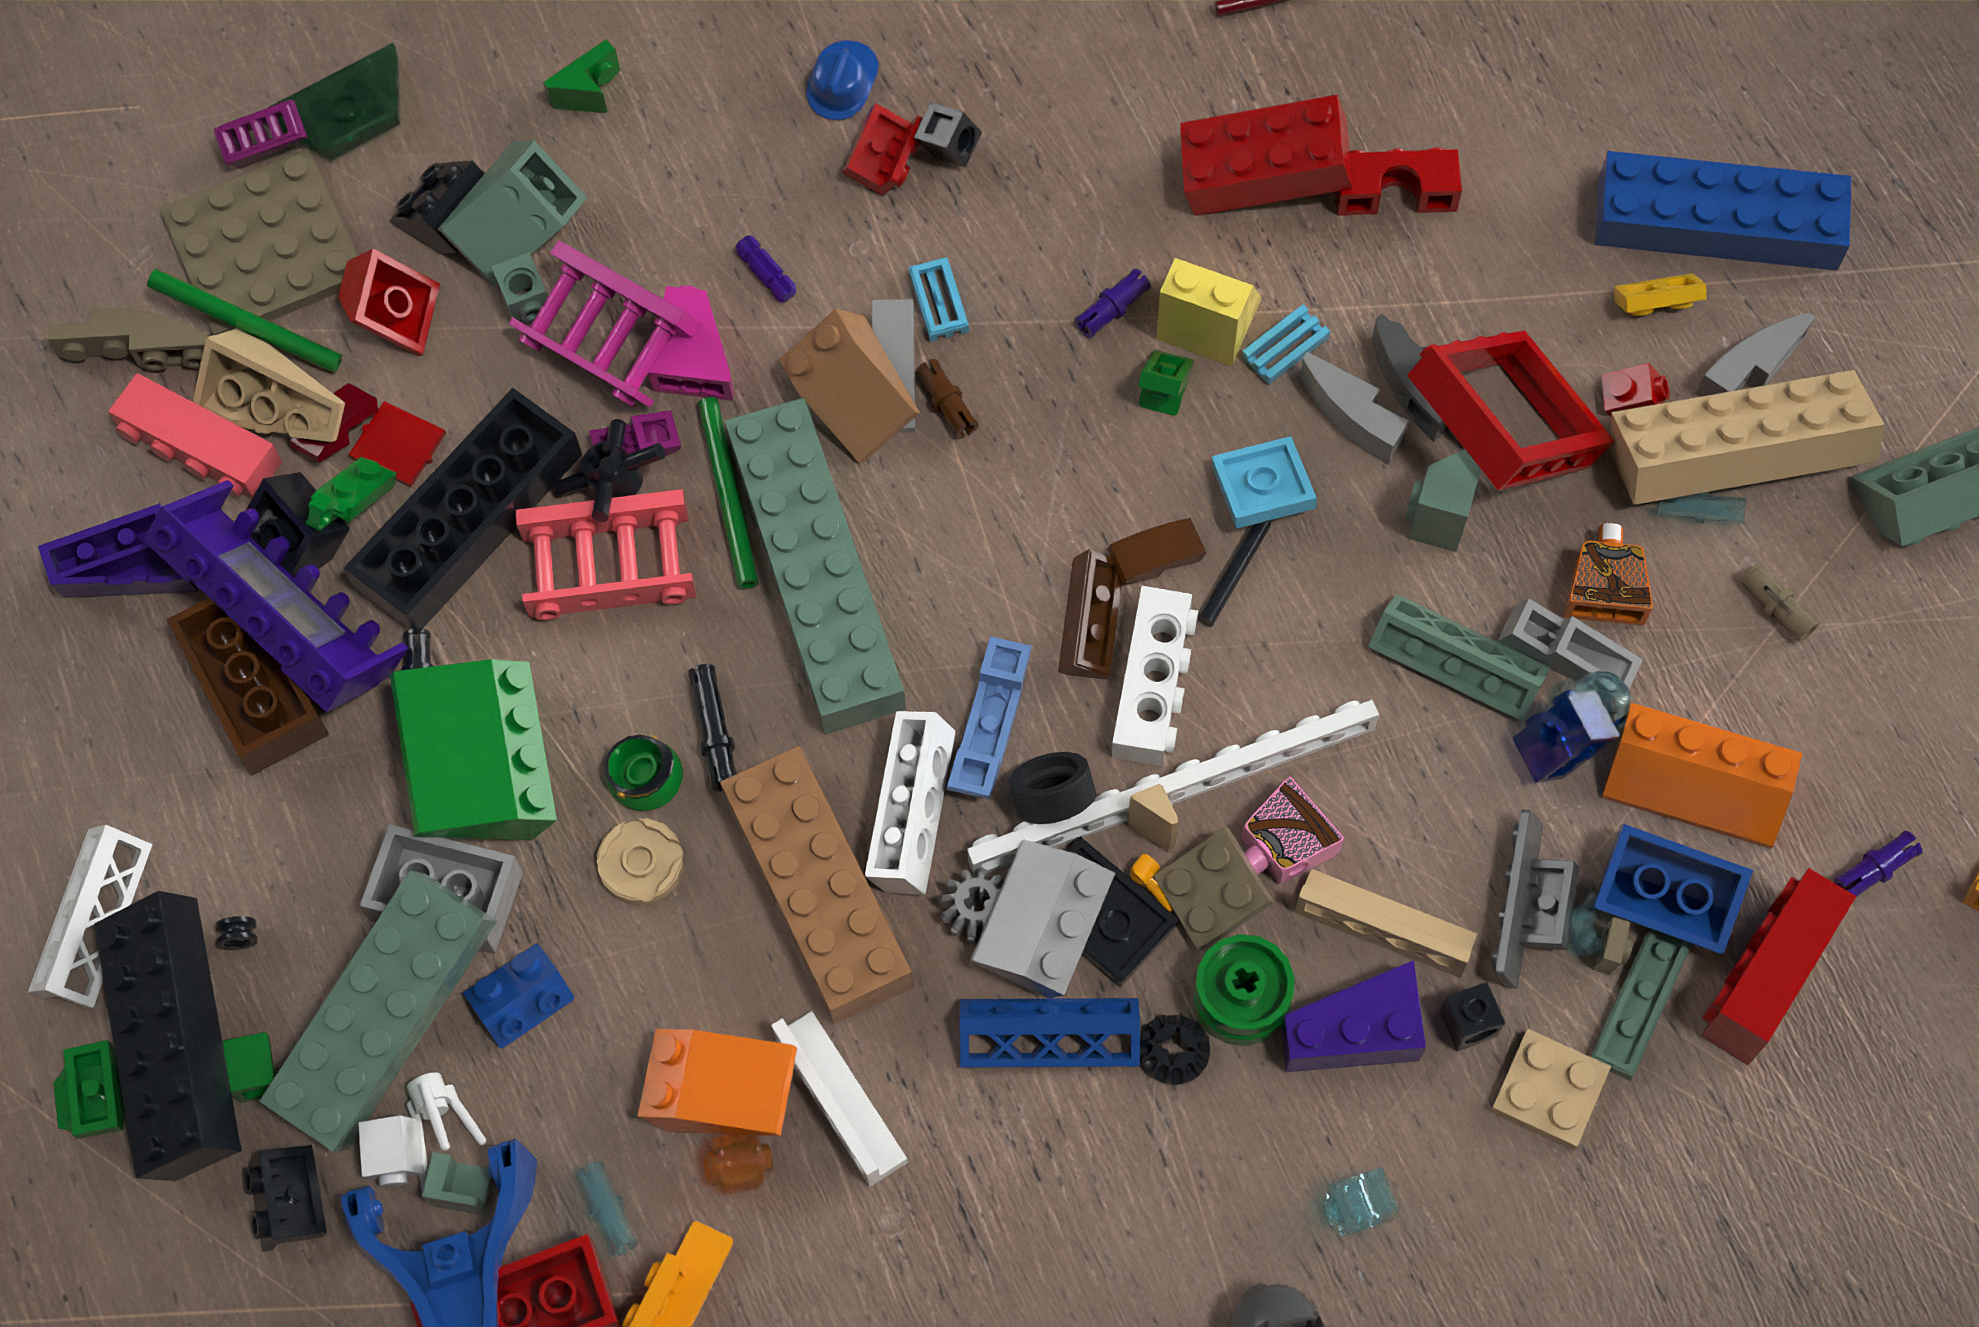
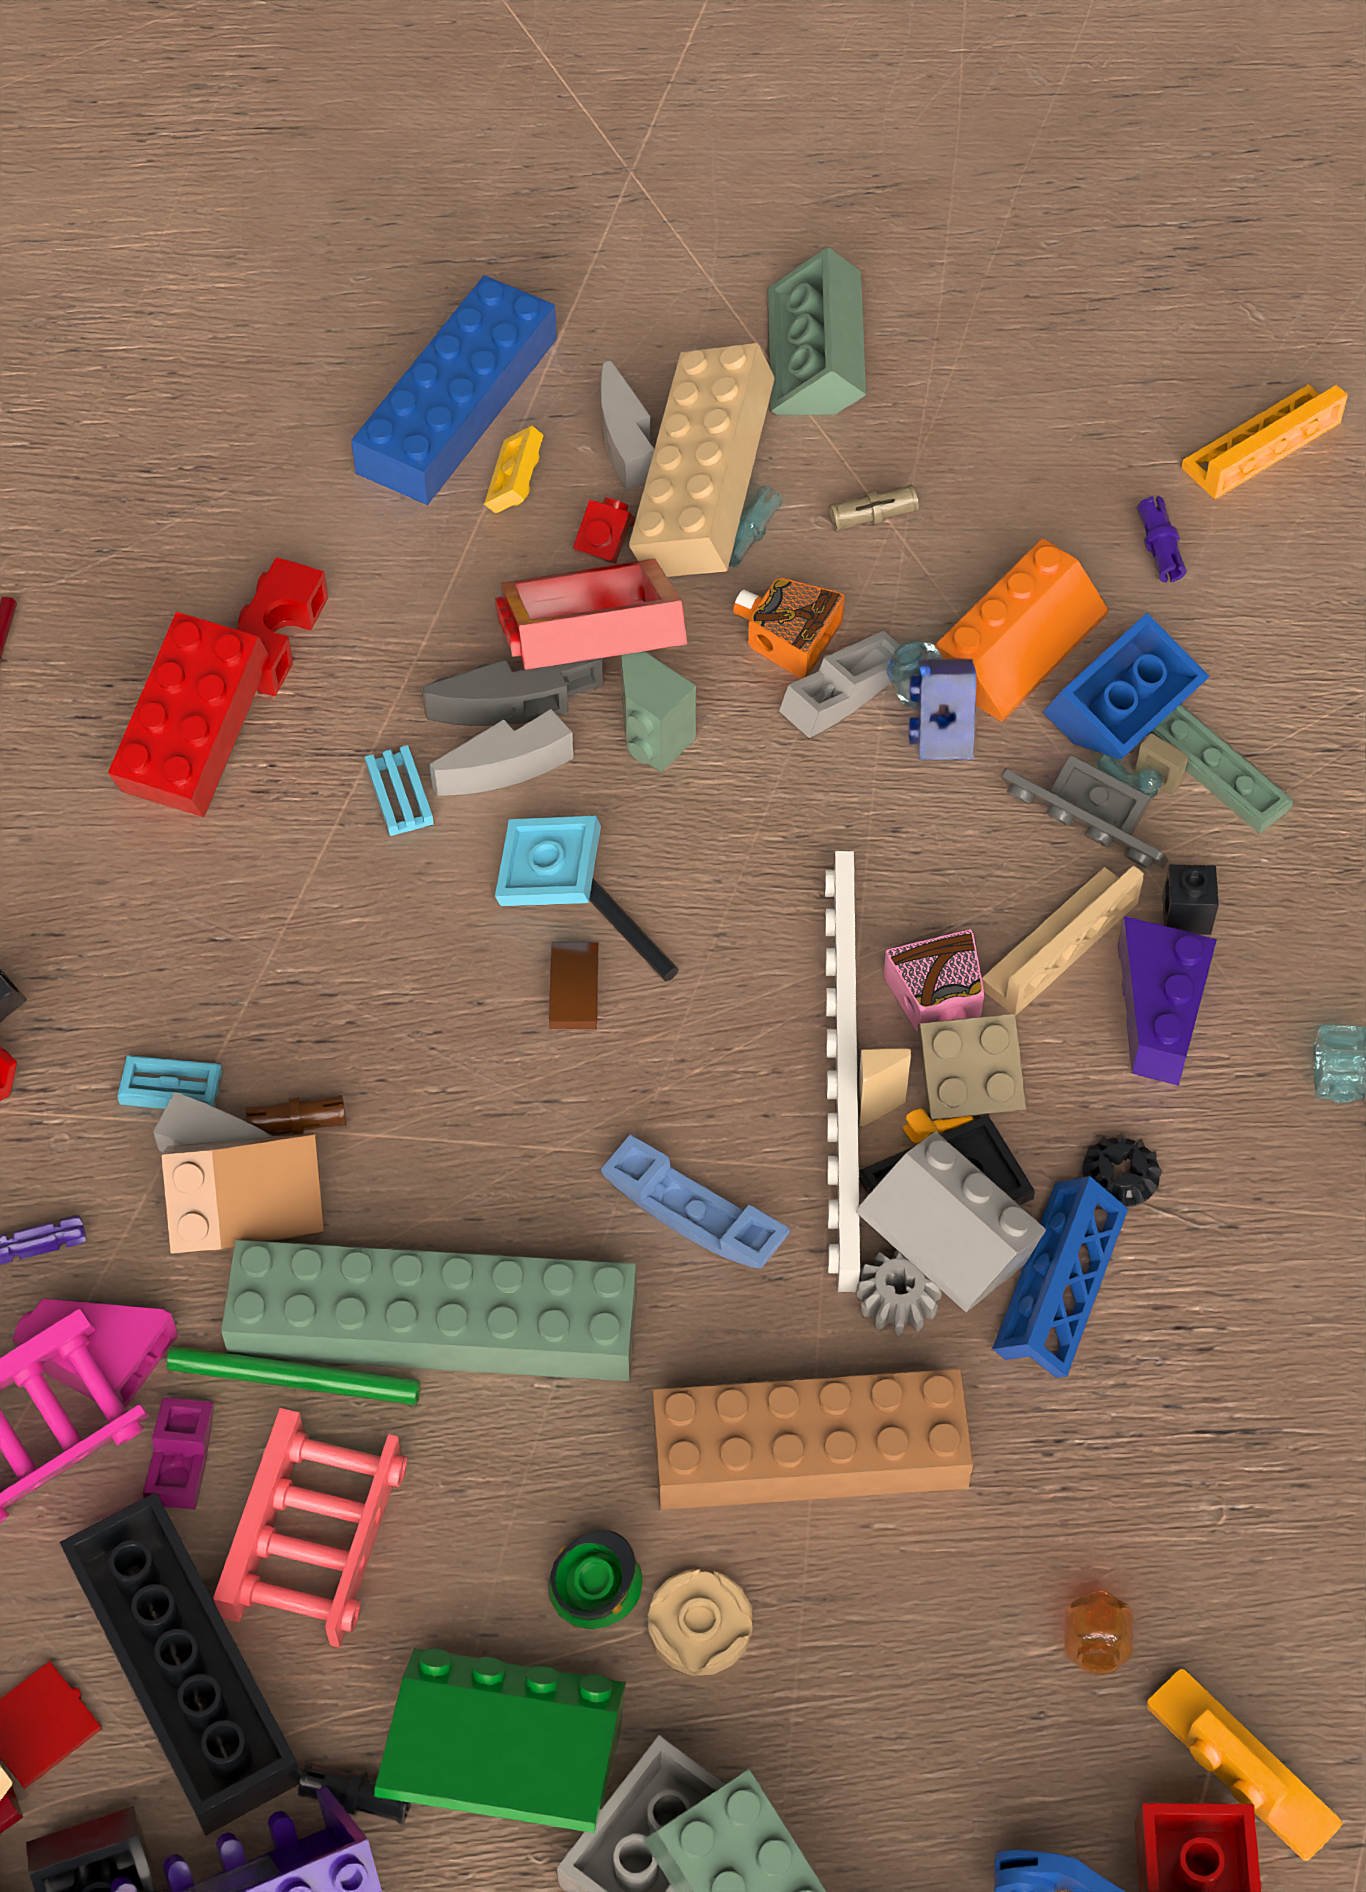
camera: 70 degrees left, 10 degrees down
green hinge [306,456,397,531] -> none
blue bracket [463,943,574,1048] -> none
black bar [554,419,665,522] -> none
clear light blue pin [576,1161,638,1256] -> none
orange slope [637,1029,797,1136] -> none
black pin [688,664,737,792] -> none
white fence [771,1011,908,1187] -> none
white brick [865,711,956,895] -> none
black tyre [1009,752,1096,824] -> none
reddish brown slope [1058,549,1122,680] -> none
dark purple pin [1074,268,1151,339] -> none
white brick [1112,586,1198,766] -> none
green slope [1138,350,1194,416] -> none
light yellow slope [1156,258,1261,367] -> none
green wheel [1193,934,1295,1046] -> none
sand green fence [1368,594,1551,722] -> none
tan plate [1491,1028,1611,1151] -> none
red brick [1701,868,1857,1065] -> none

